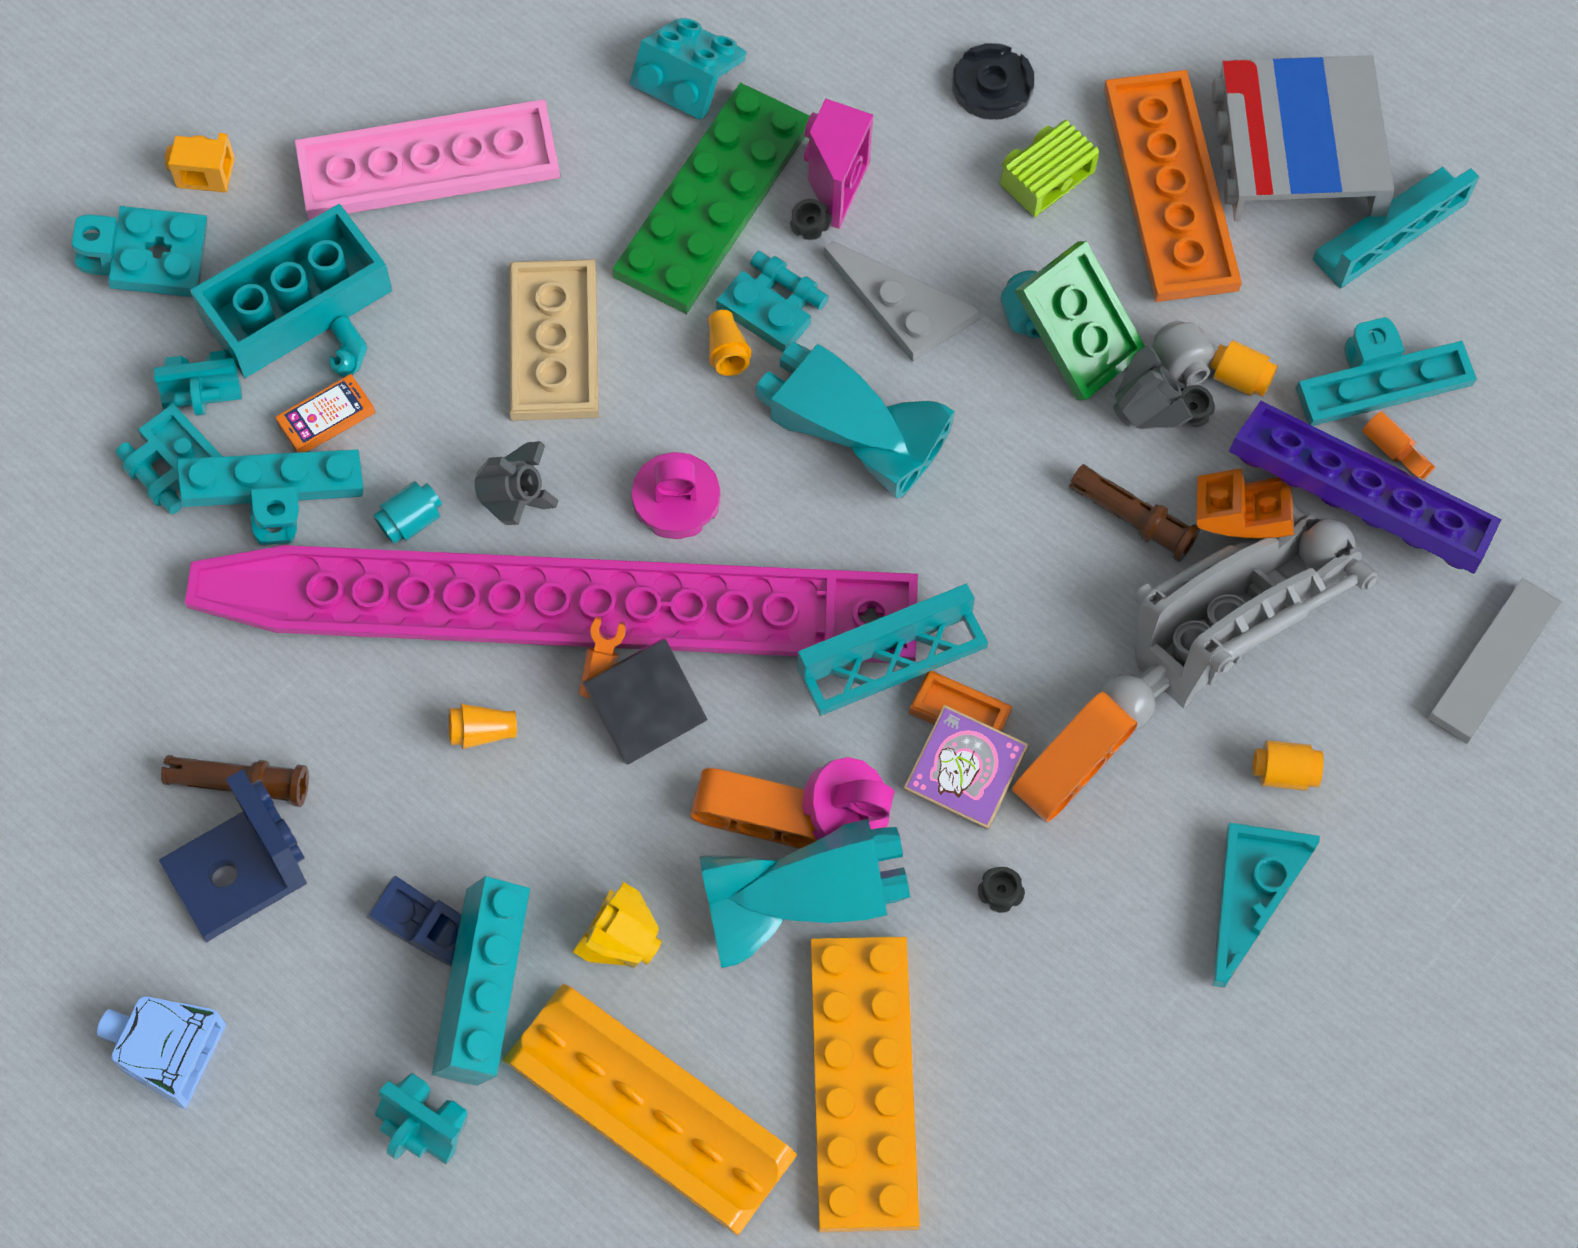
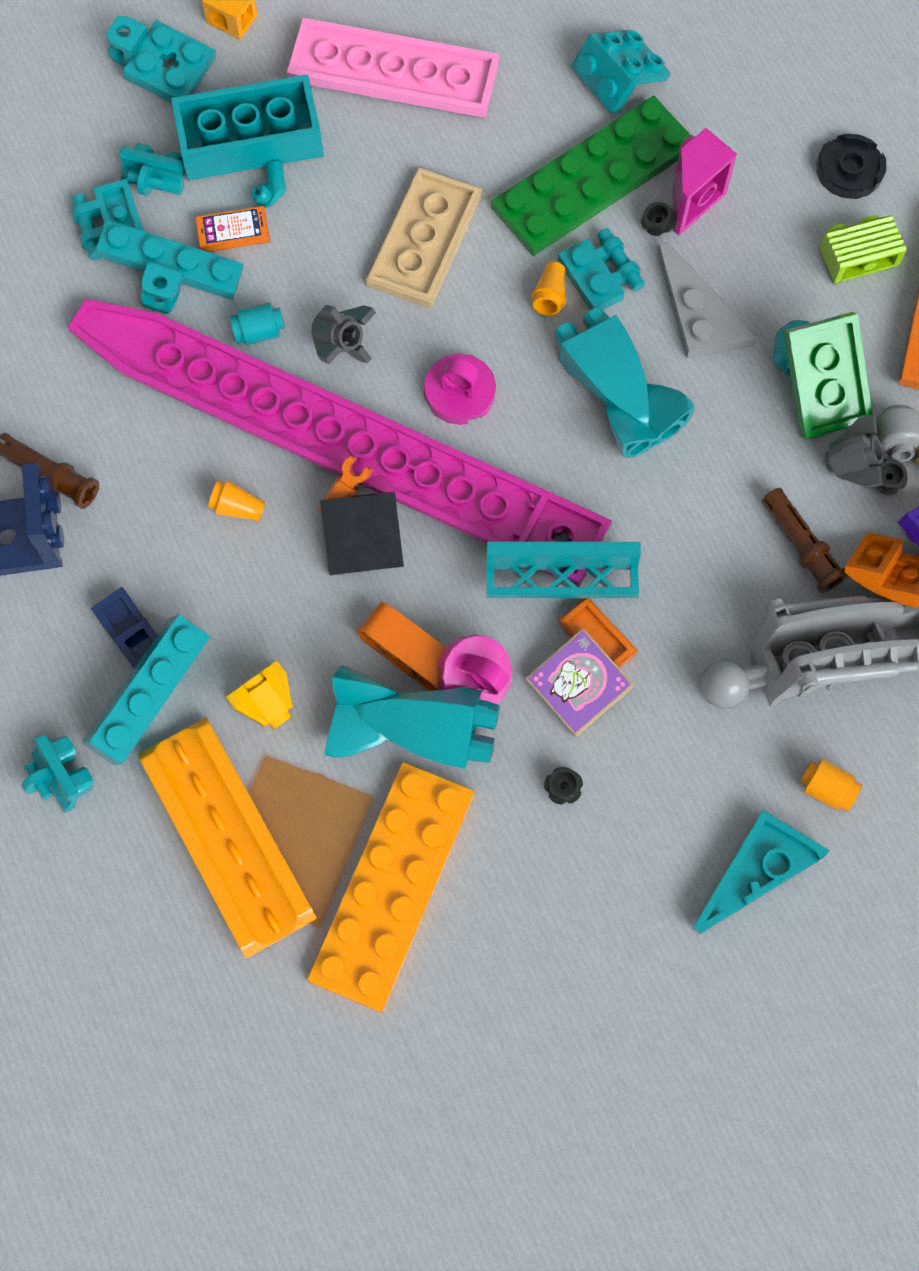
camera: 25 degrees right, 5 degrees up
orange beam [1012,691,1138,823] -> none
none -> clear orange piece [249,756,374,928]

